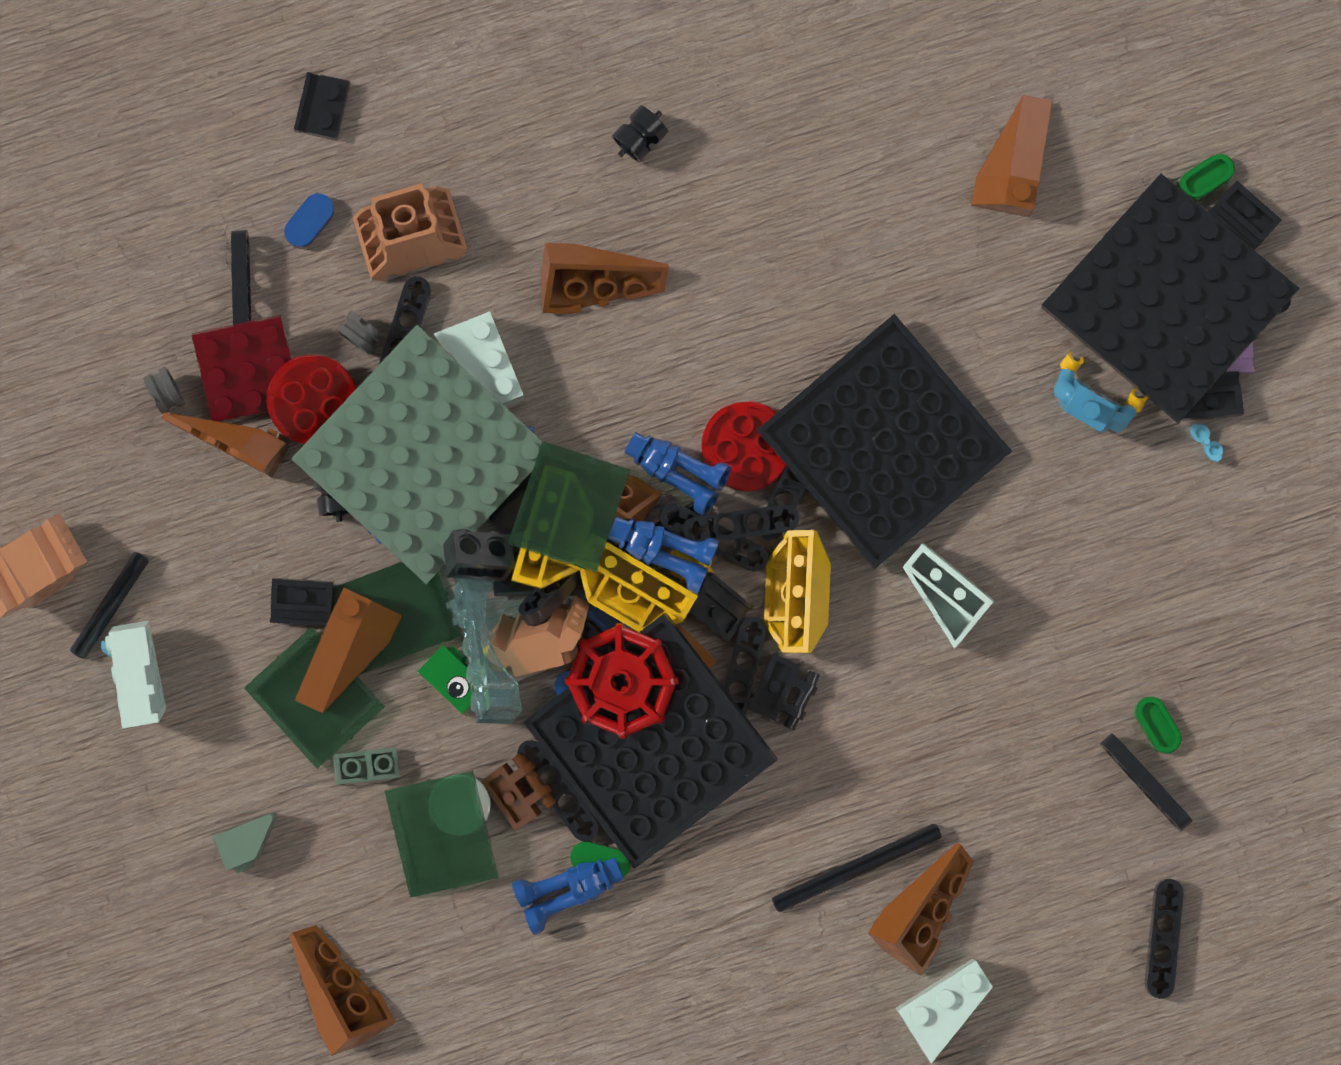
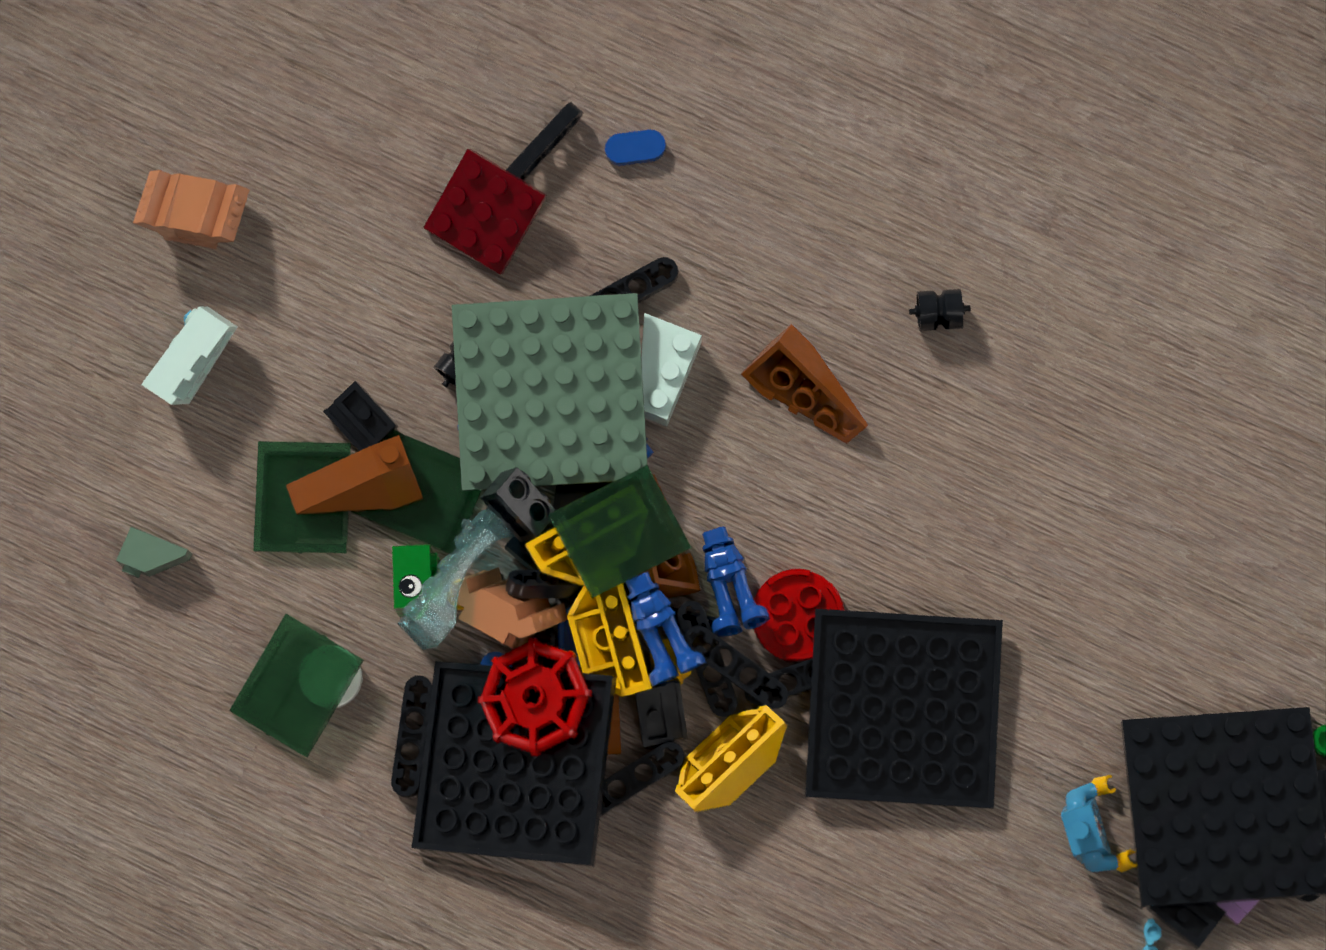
camera: 45 degrees right, 5 degrees down
black axle [70,552,149,659] -> none
dark grey wheel [143,367,185,414] -> none
dark orange wedge [161,412,289,478] -> none
red tile [266,354,357,444] -> none
dark orange wedge [289,925,396,1056] -> none
black plate [294,72,351,141] -> none
sand green slope [333,747,400,785] -> none
dark grey wheel [336,311,384,356] -> none
nougat slope [353,183,467,282] -> none
reddish brown plate [481,752,556,831] -> none
blue piece [512,857,624,936] -> none
green tile [570,841,631,877] -> none
black plate [748,653,820,730] -> none
light aqua wedge [903,542,994,649] -> none
dark orange wedge [971,95,1052,217] -> none

